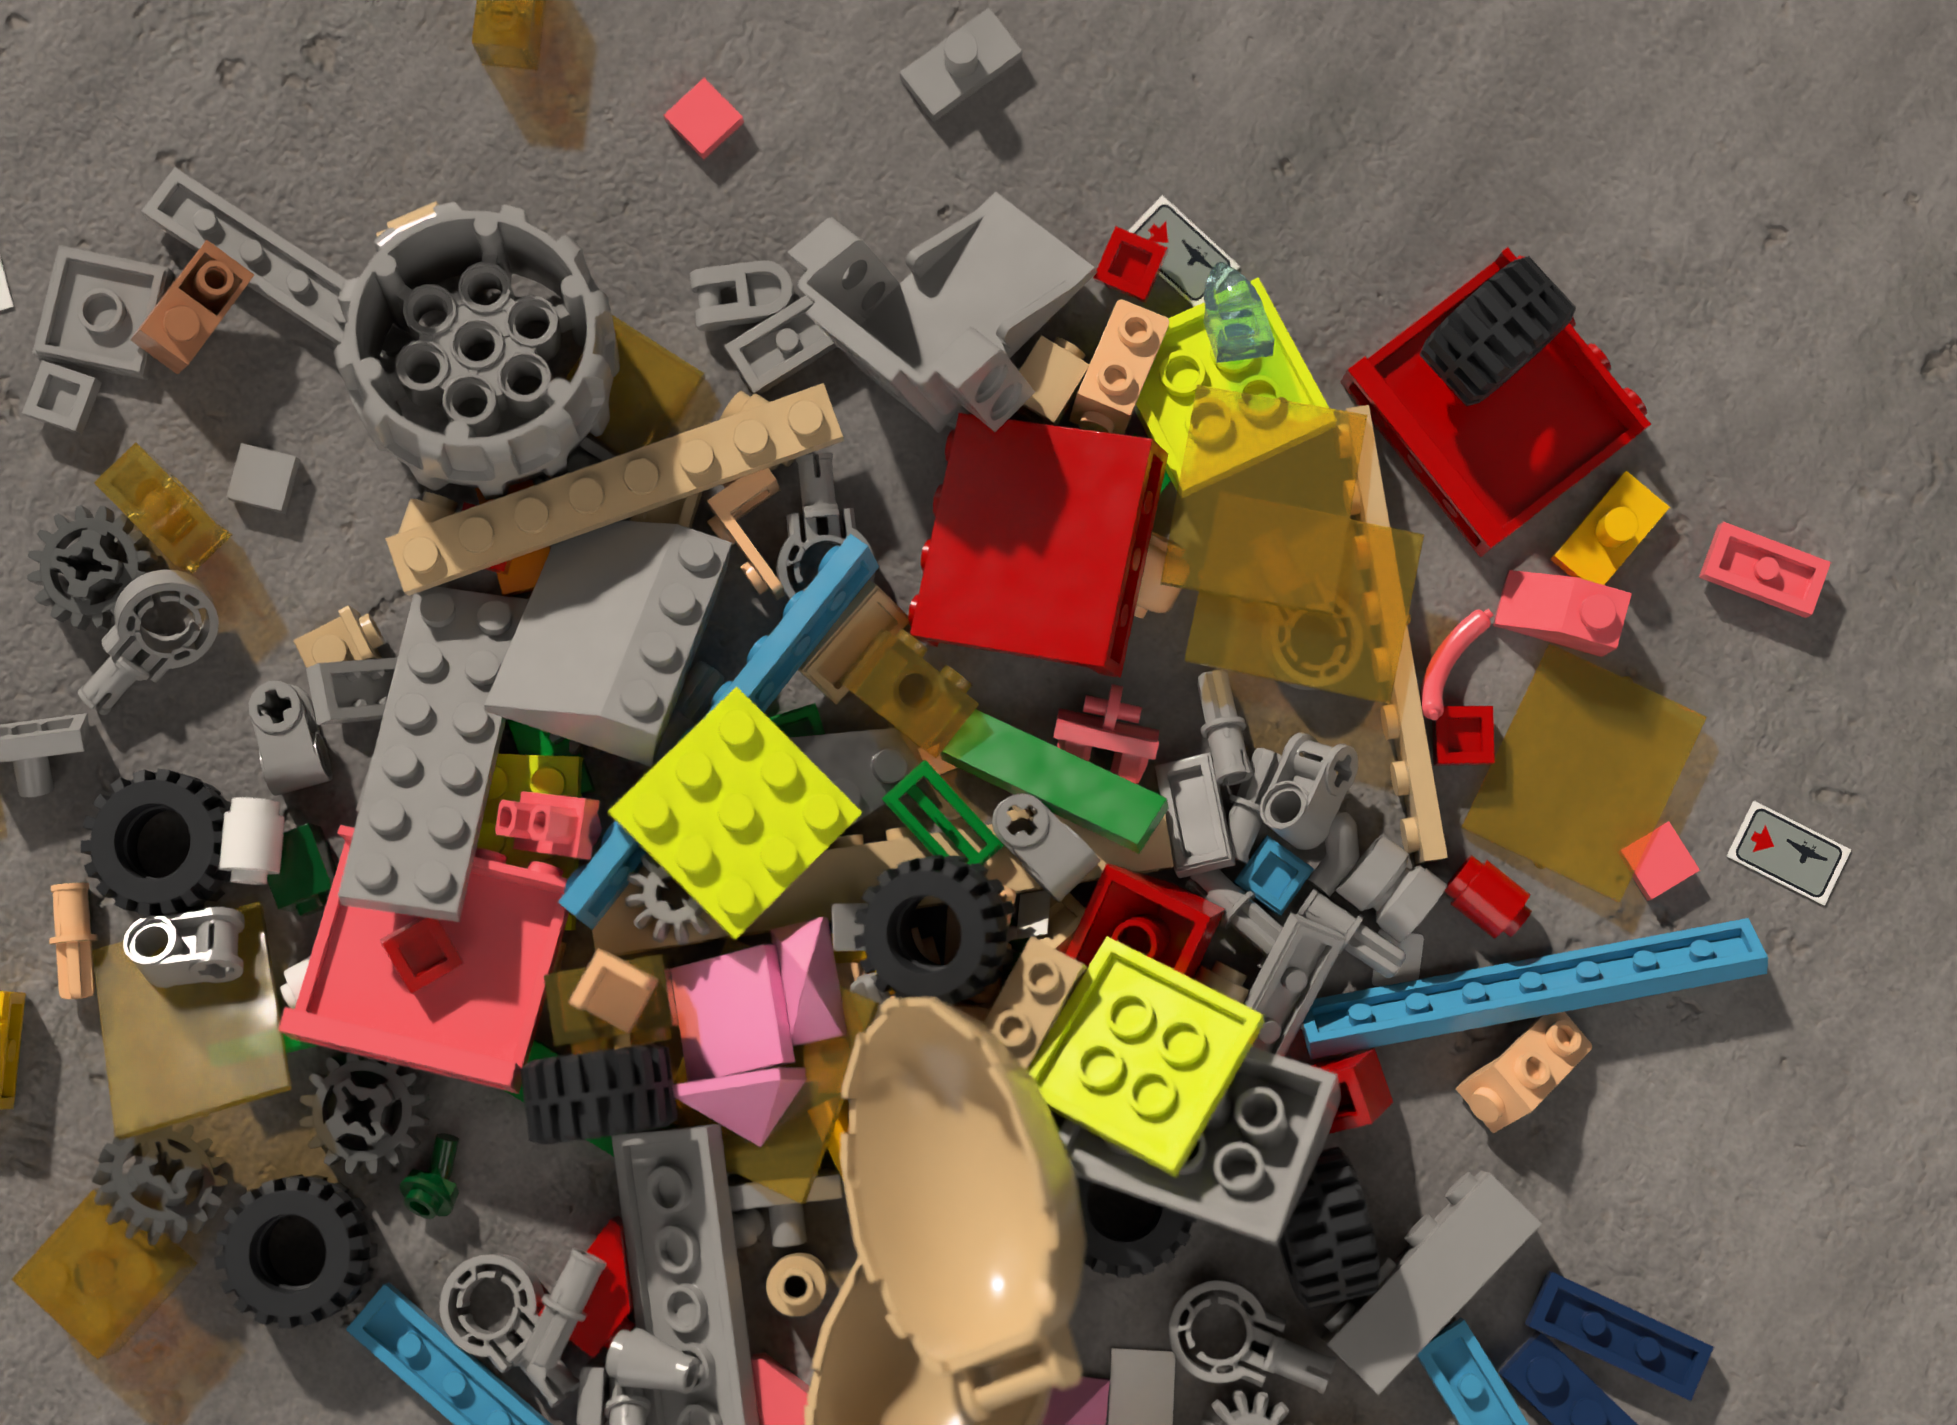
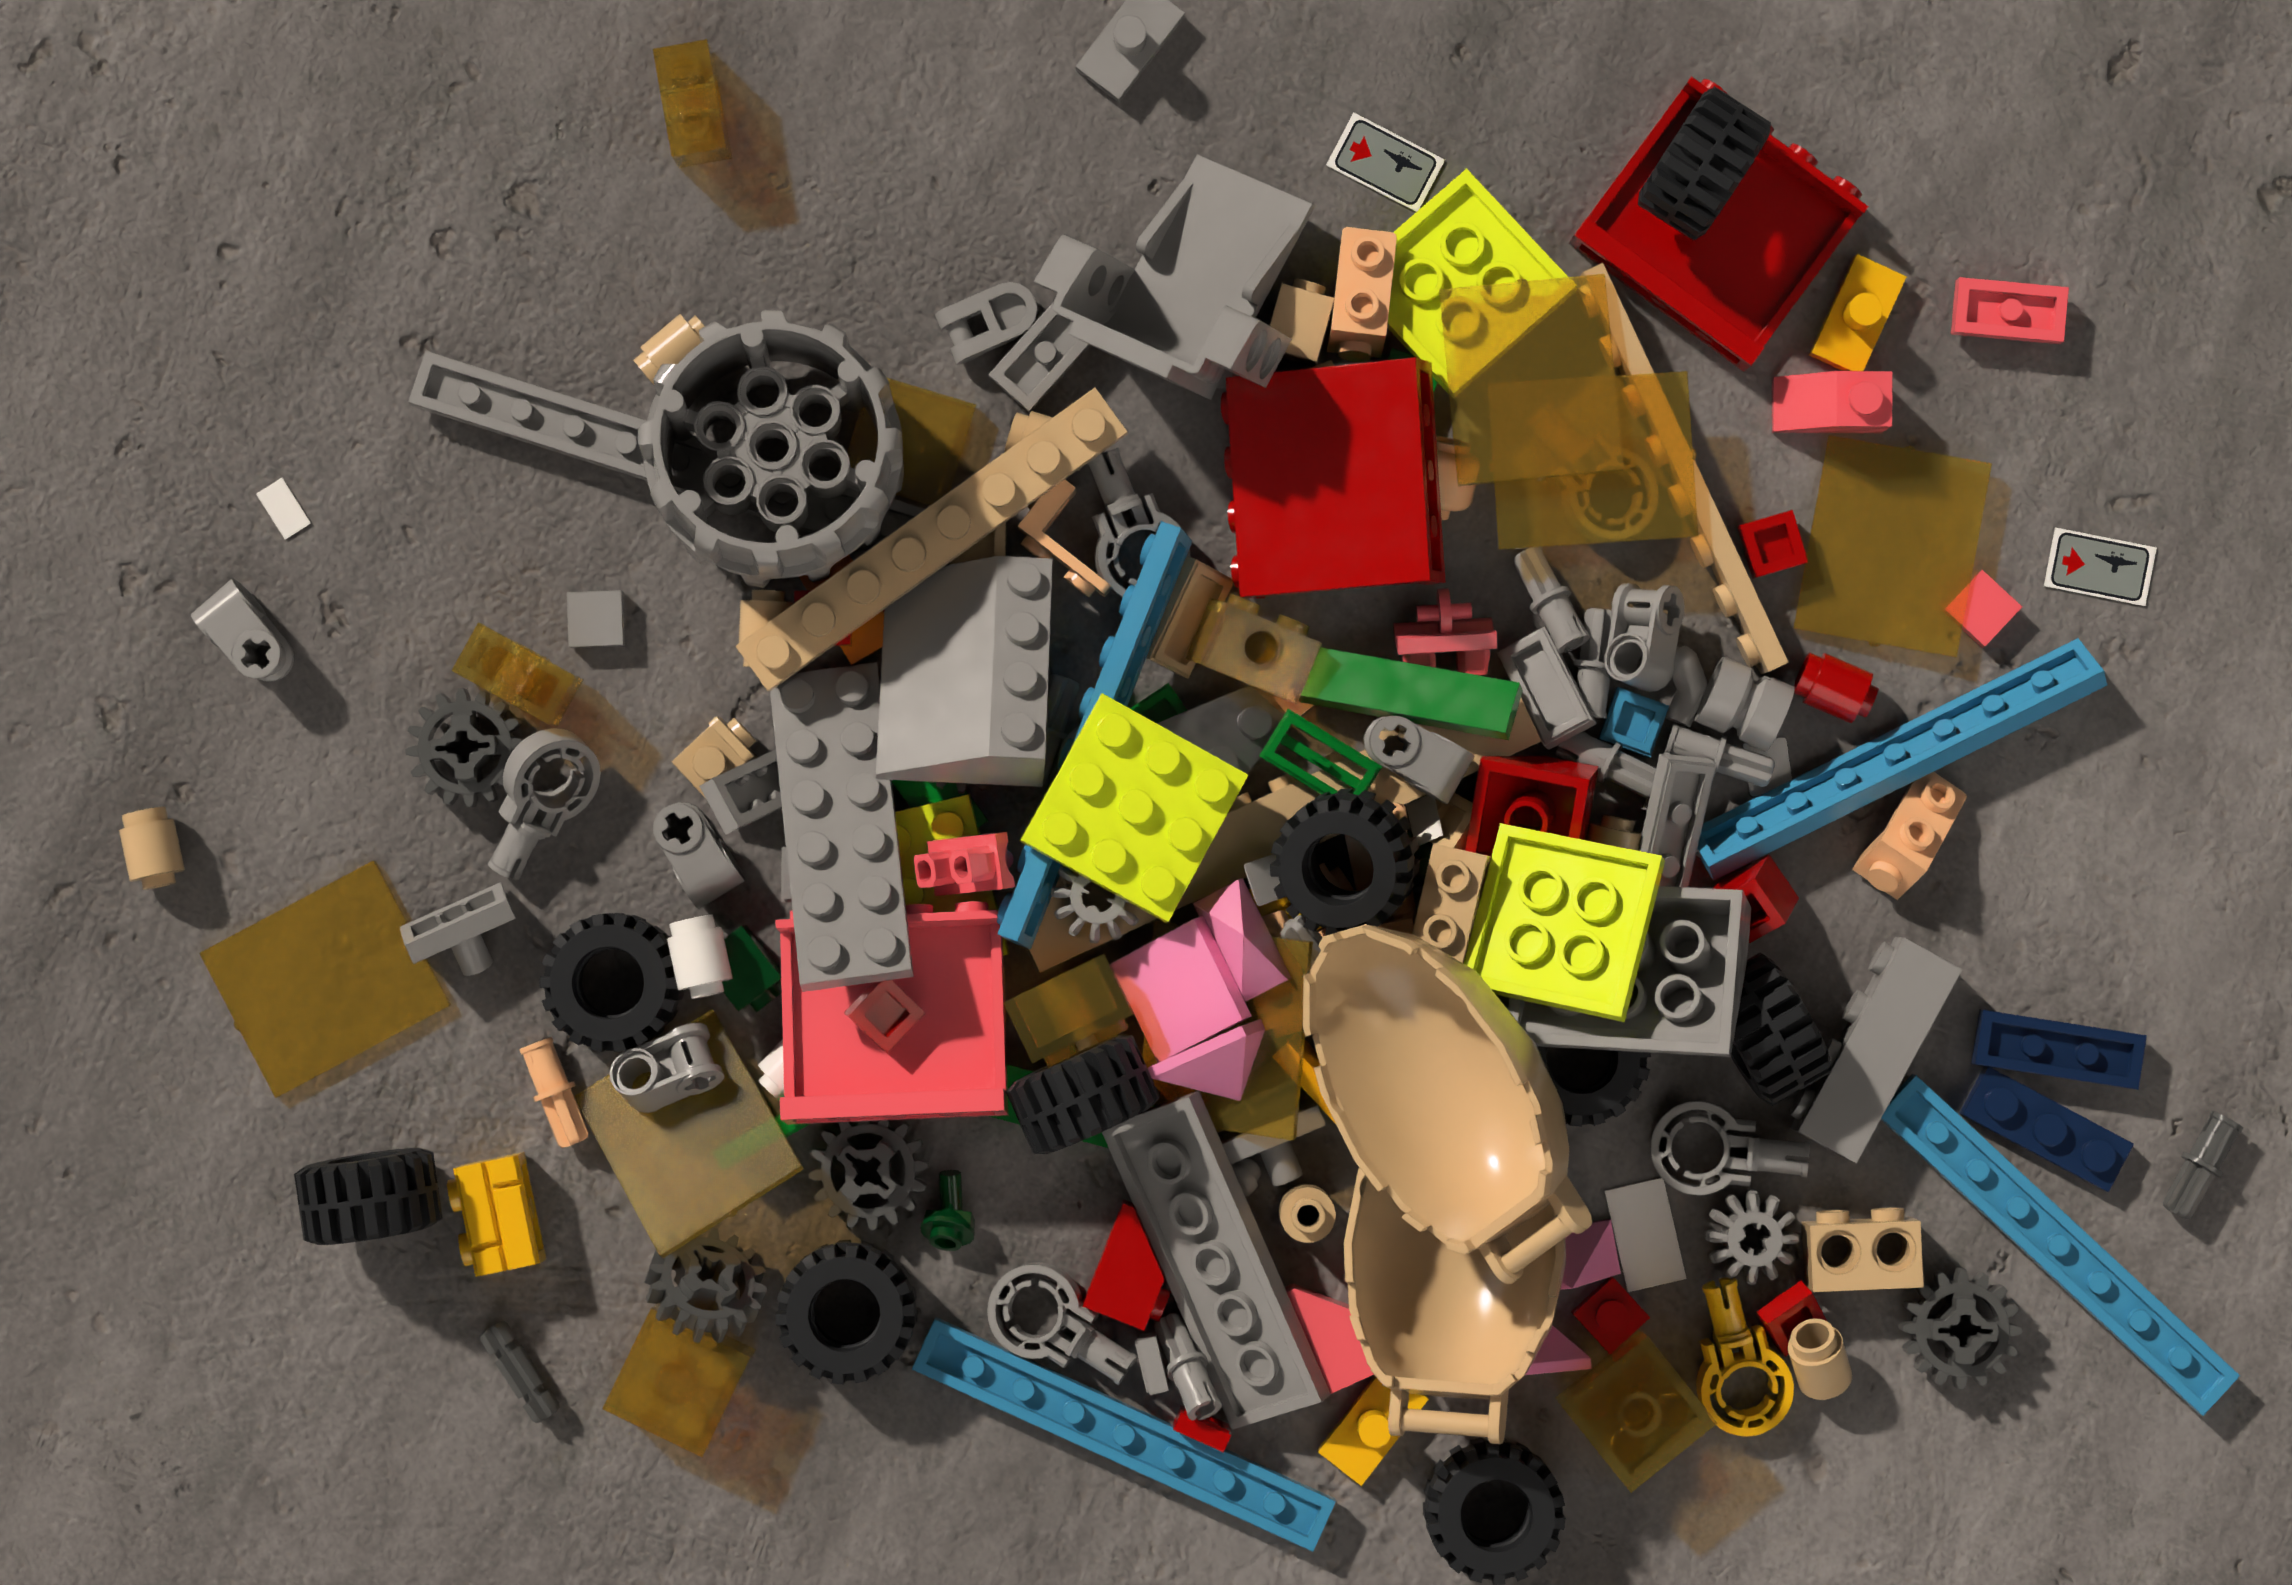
camera: 10 degrees left, 5 degrees up
light grey plate [22,360,102,435] -> none
light grey tile [32,245,174,380] -> none
nougat slope [130,240,254,374] -> none
light grey axle [523,1247,607,1369] -> none
light nougat panel [569,950,659,1033] -> none
light grey cone [606,1328,700,1393] -> none
coral tile [664,78,744,160] -> none
red plate [1093,226,1168,303] -> none
clear light blue plate [1204,262,1275,363] -> none
coral piece [1420,609,1494,720] -> none

